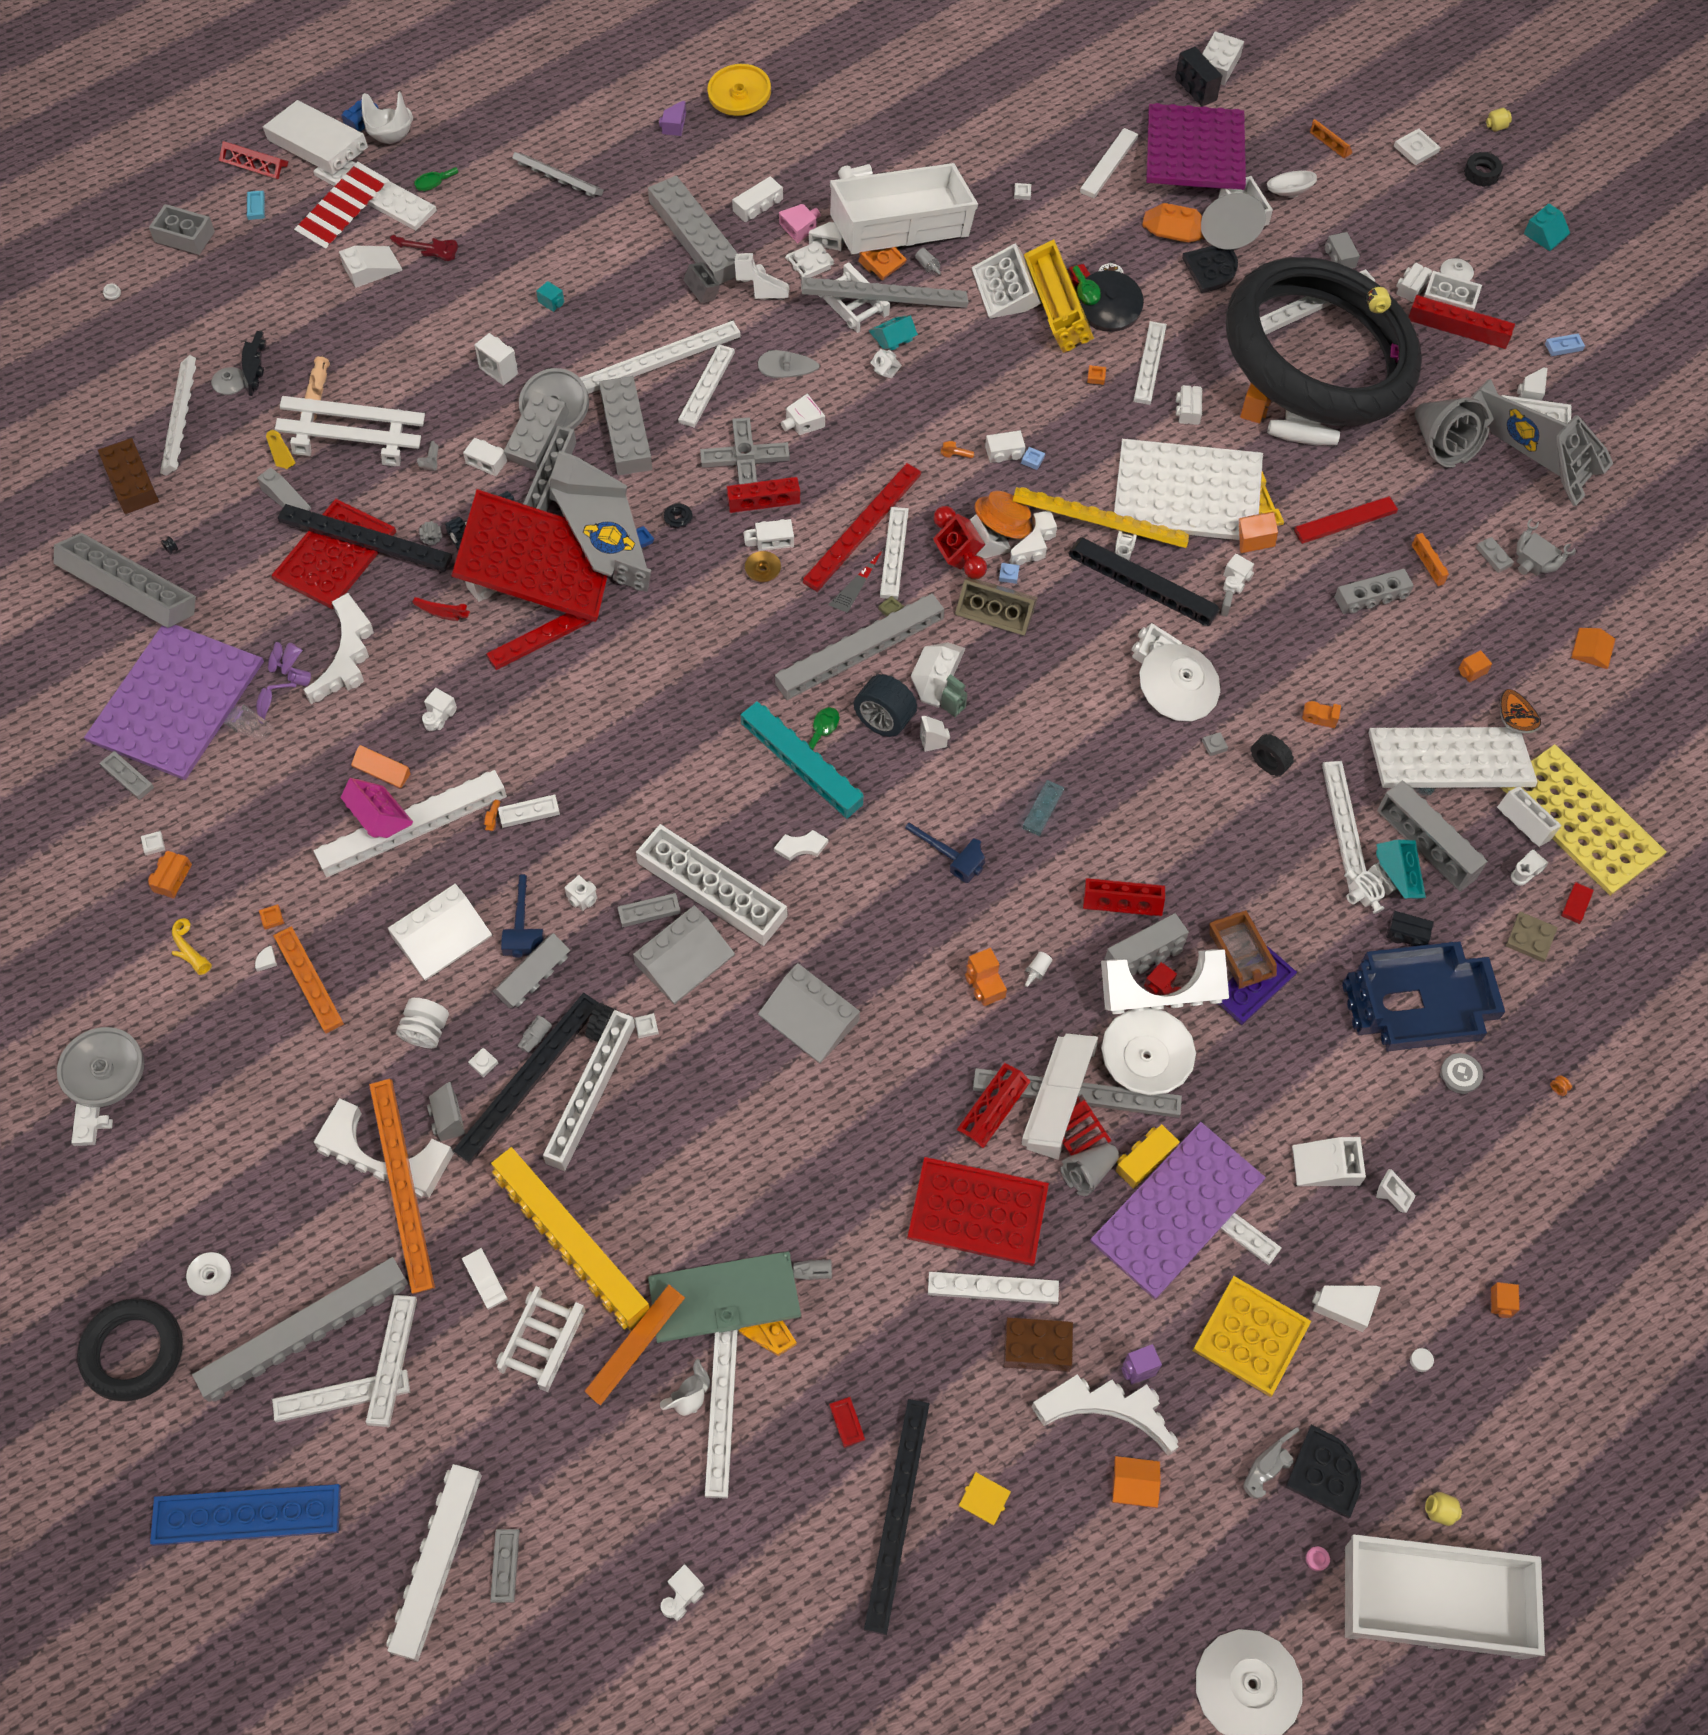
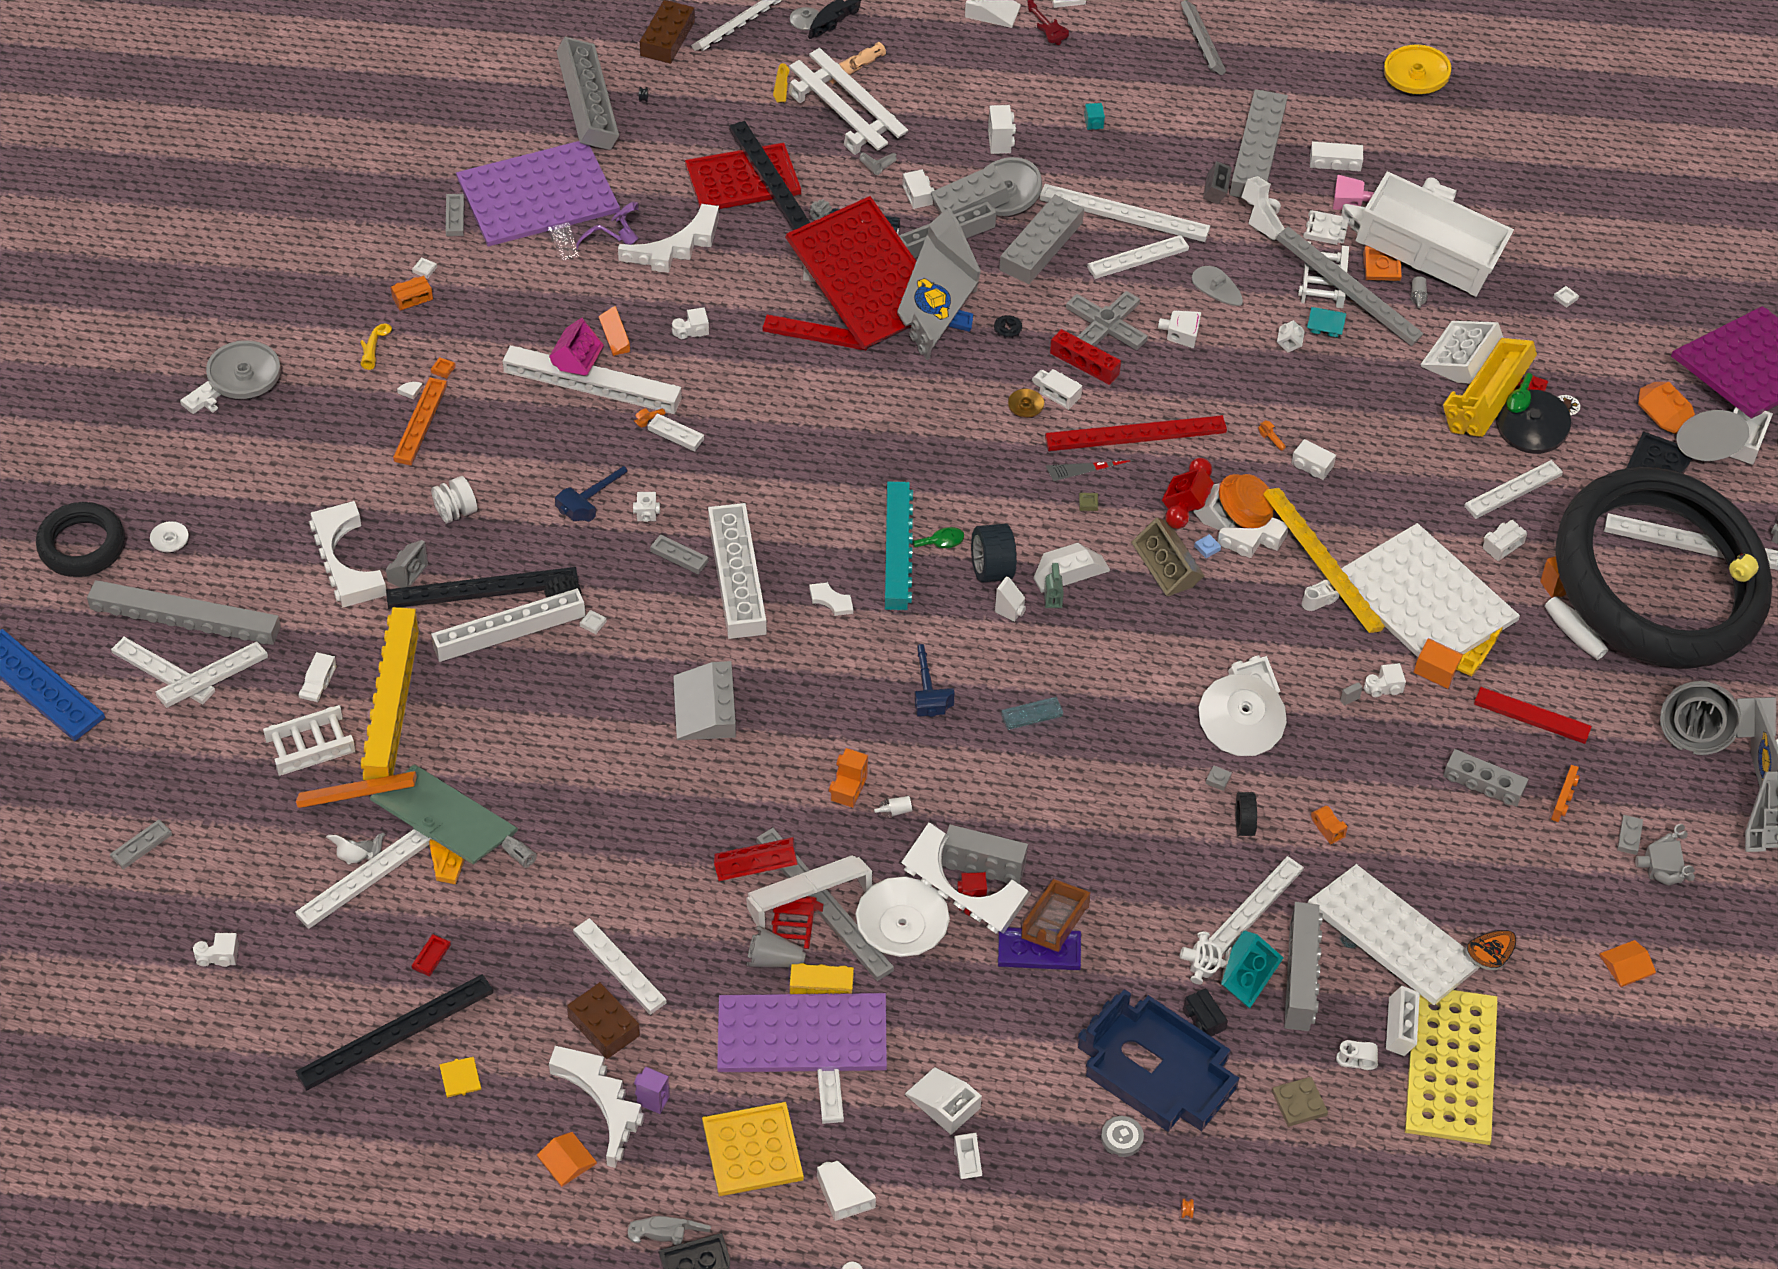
camera: 45 degrees right, 10 degrees down
light grey slope [257,467,311,511] -> none
orange plate [369,1079,435,1294] -> none
white brick [386,1464,482,1662] -> none
white slope [388,884,492,981] -> none
red piece [412,597,470,621] -> none
white plate [468,1048,498,1078] -> none
light grey brick [493,933,570,1008] -> none
light grey hinge [518,1015,552,1053] -> none
light grey slope [633,905,735,1005] -> none
medium lavender slope [659,101,686,136] -> none
light grey brick [775,594,944,700] -> none
white tile [880,507,909,600] -> none
red plate [907,1157,1049,1266] -> none
light blue plate [1021,447,1045,470] -> none
black beam [1069,537,1220,626] -> none
white tile [1080,128,1138,198] -> none
red brick [1083,878,1165,916] -> none
orange plate [1087,365,1106,385] -> none
orange brick [1458,650,1492,683] -> none
red tile [1561,882,1594,924] -> none

